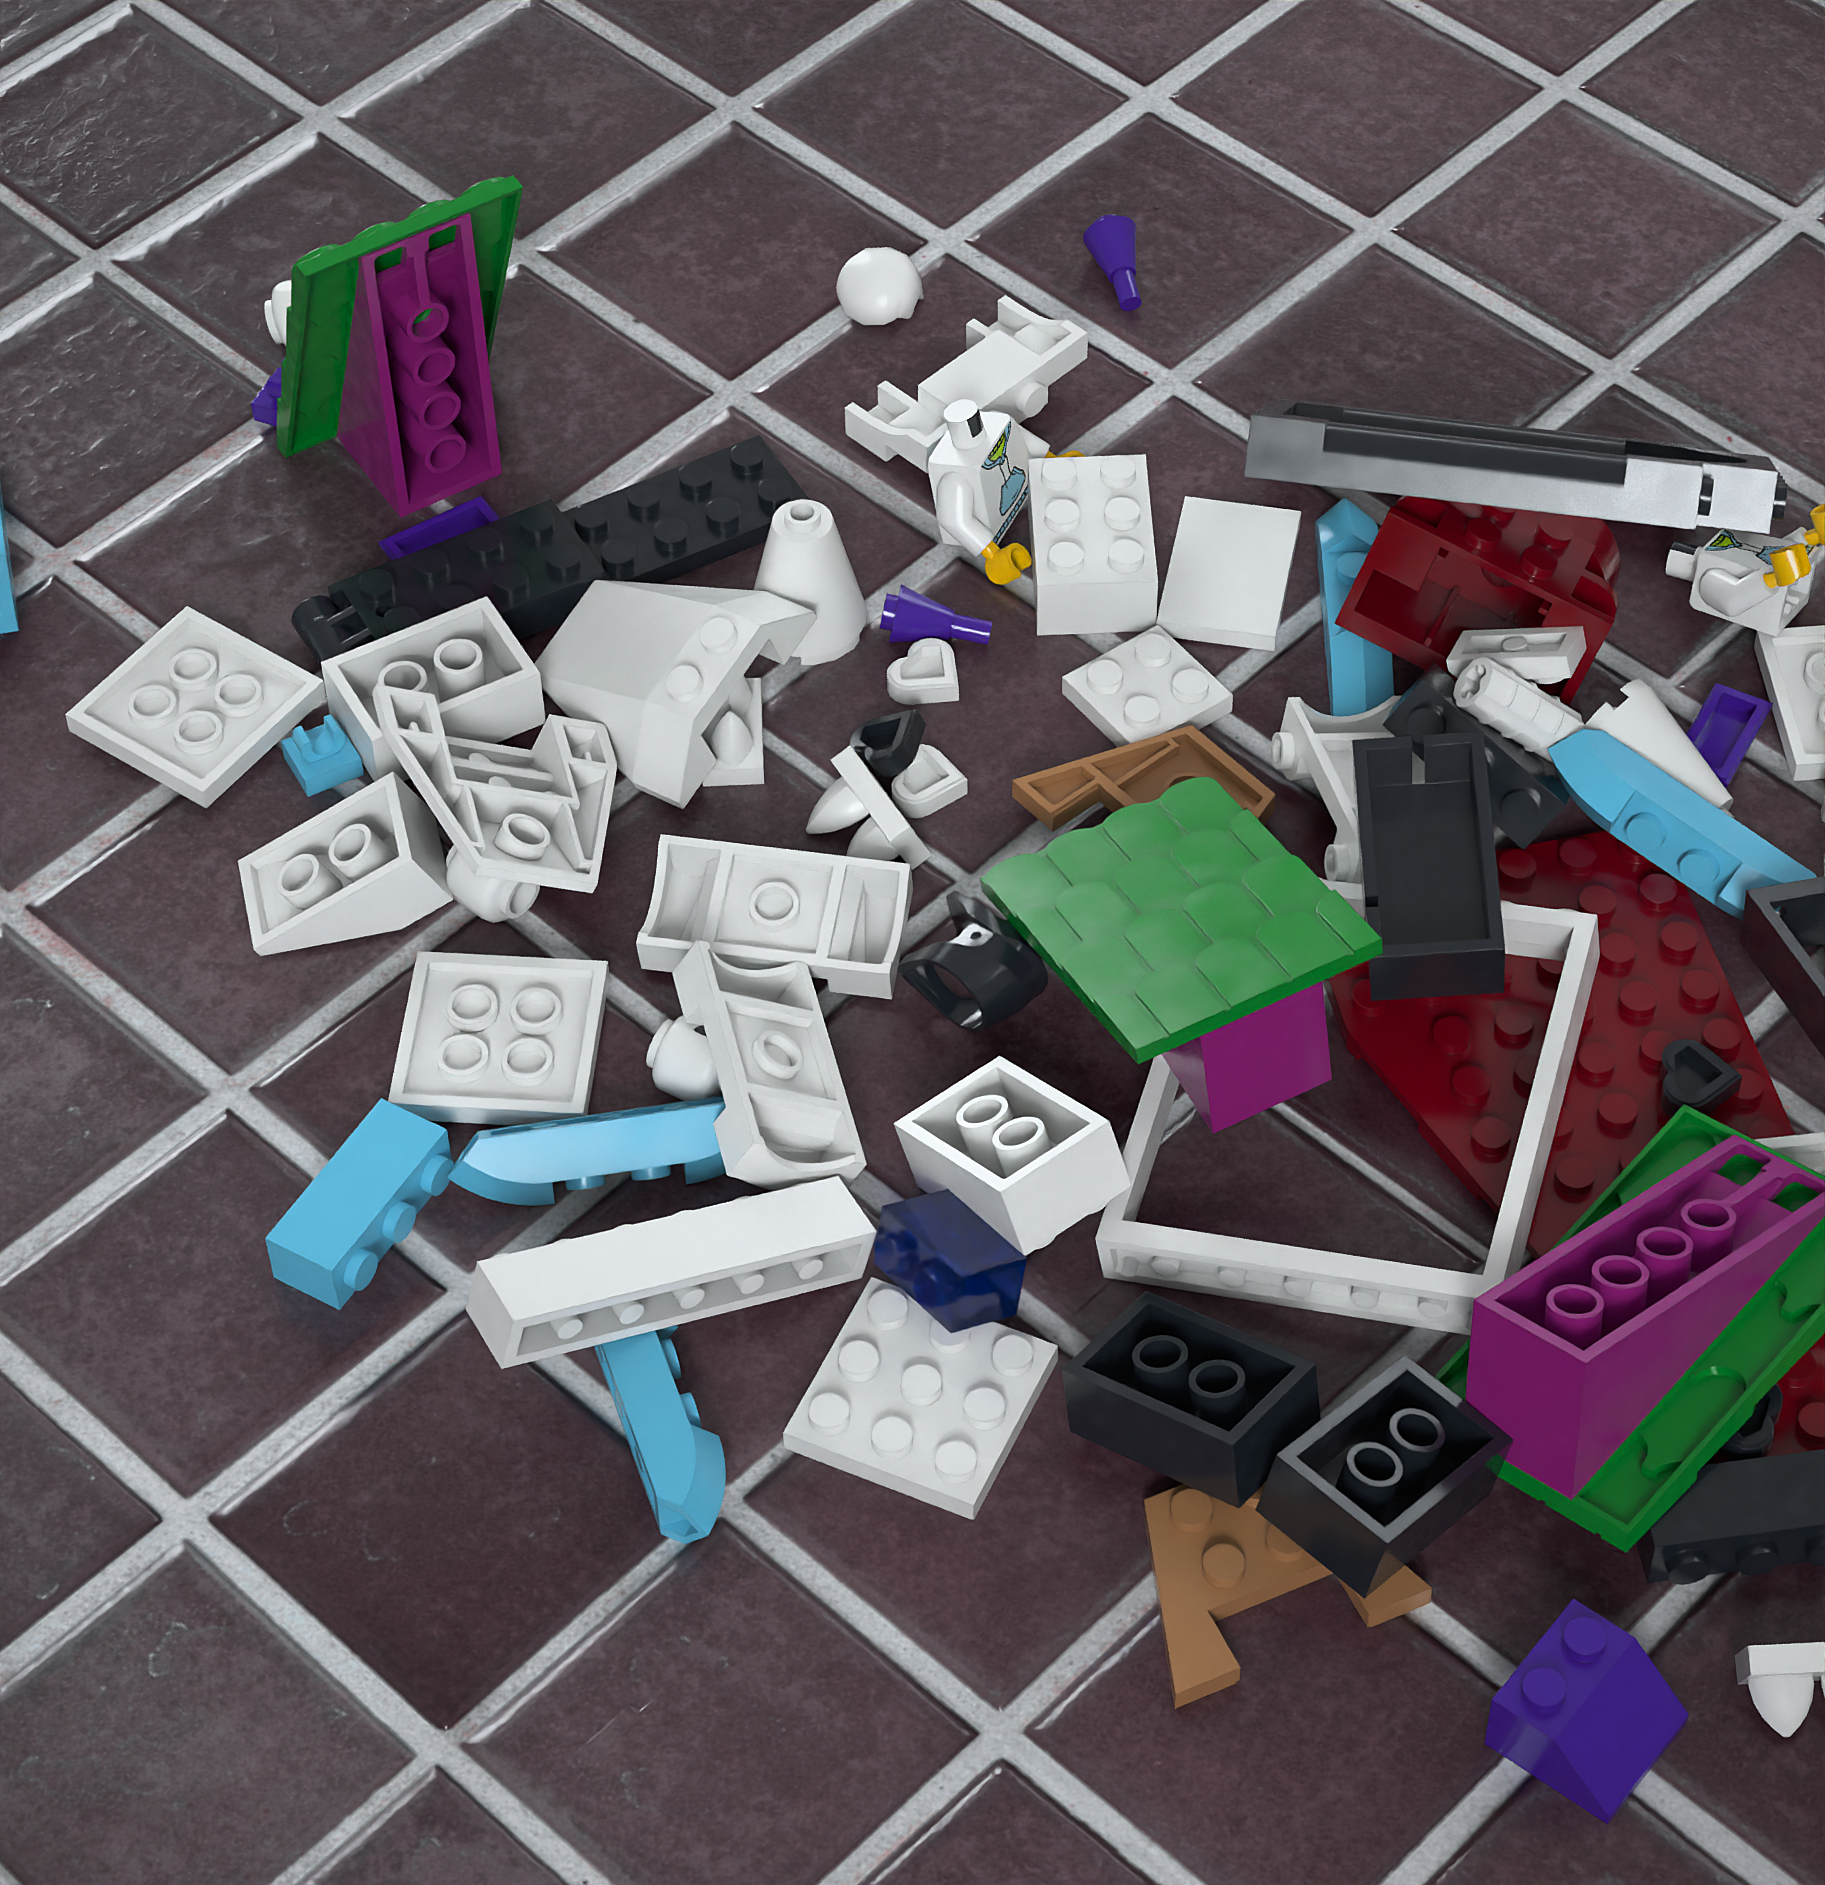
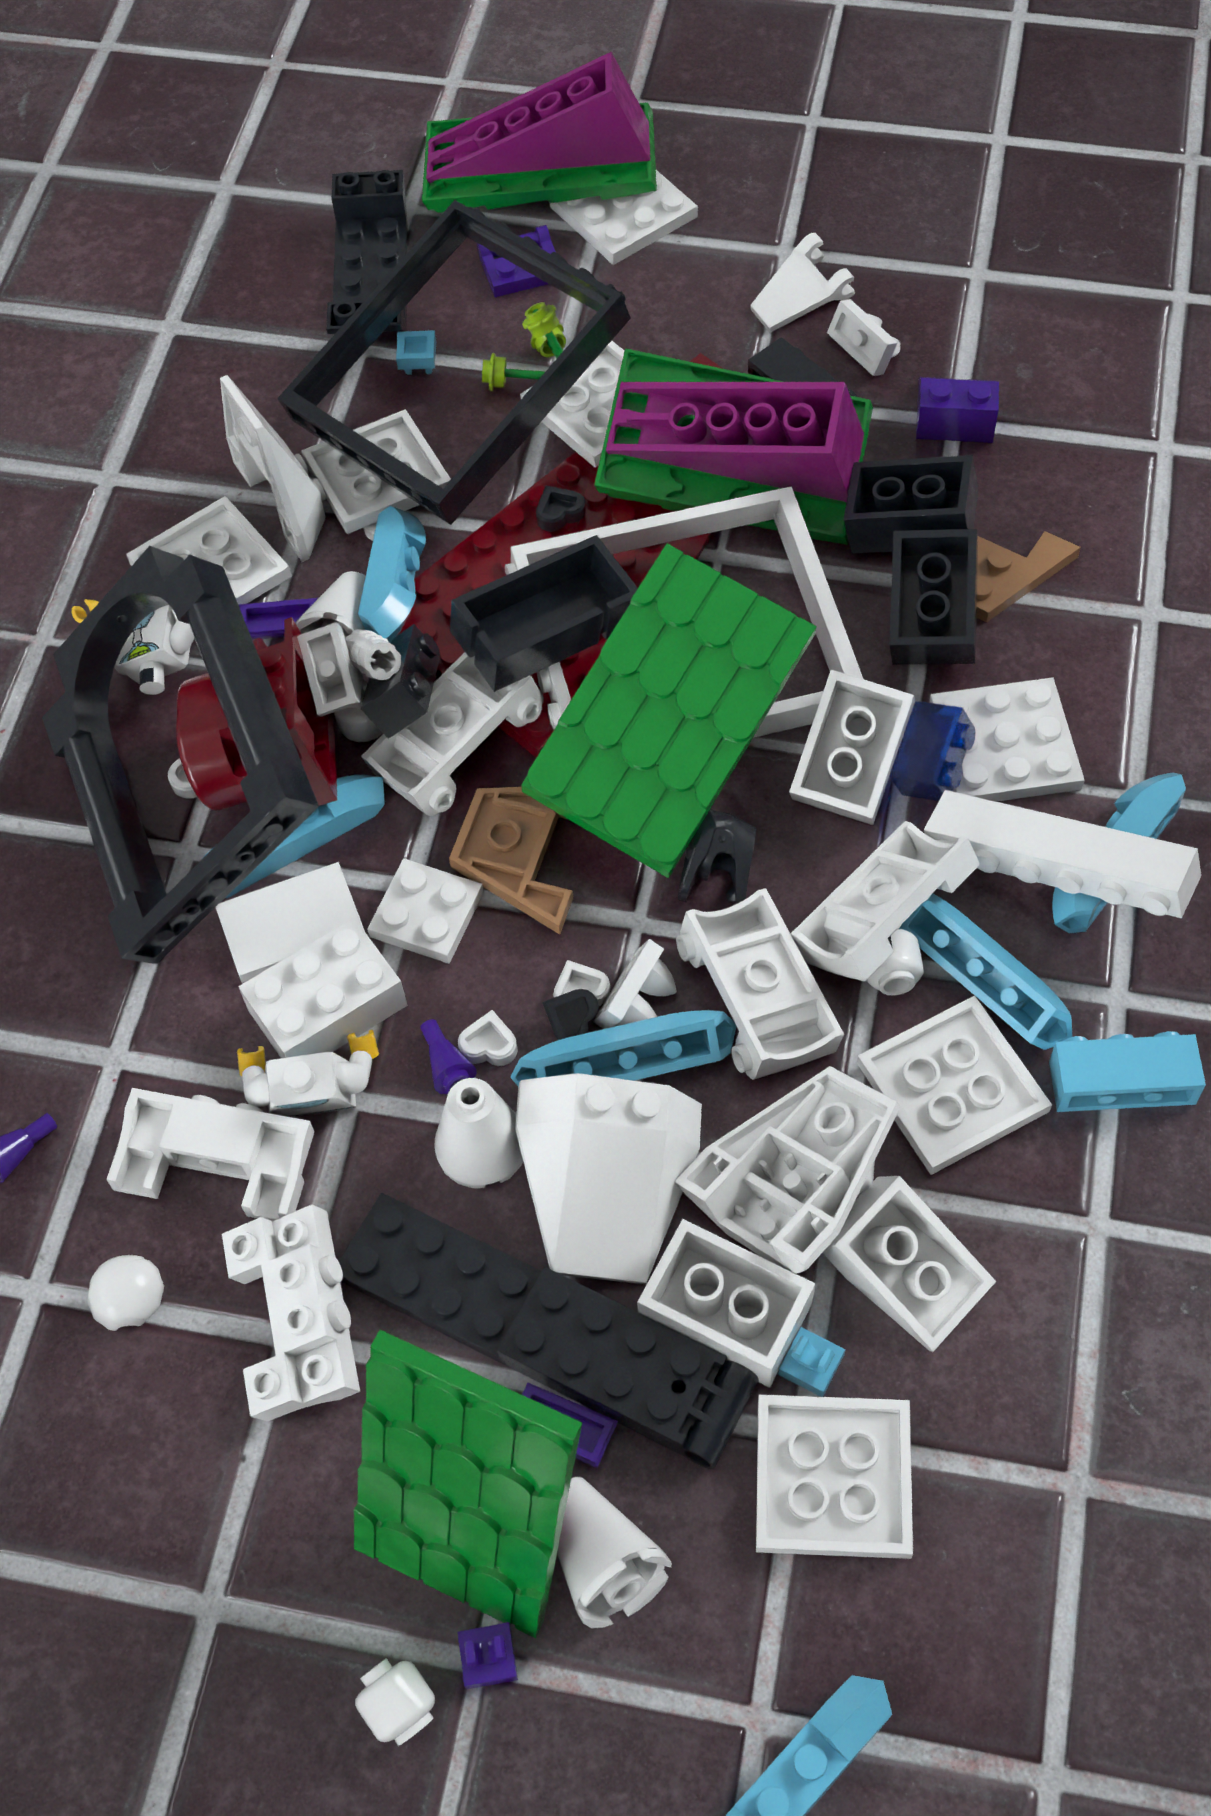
camera: 120 degrees left, 10 degrees up
none -> white bracket [222,1204,360,1422]
none -> medium azure brick [510,1010,736,1087]
none -> white cone [557,1477,671,1628]

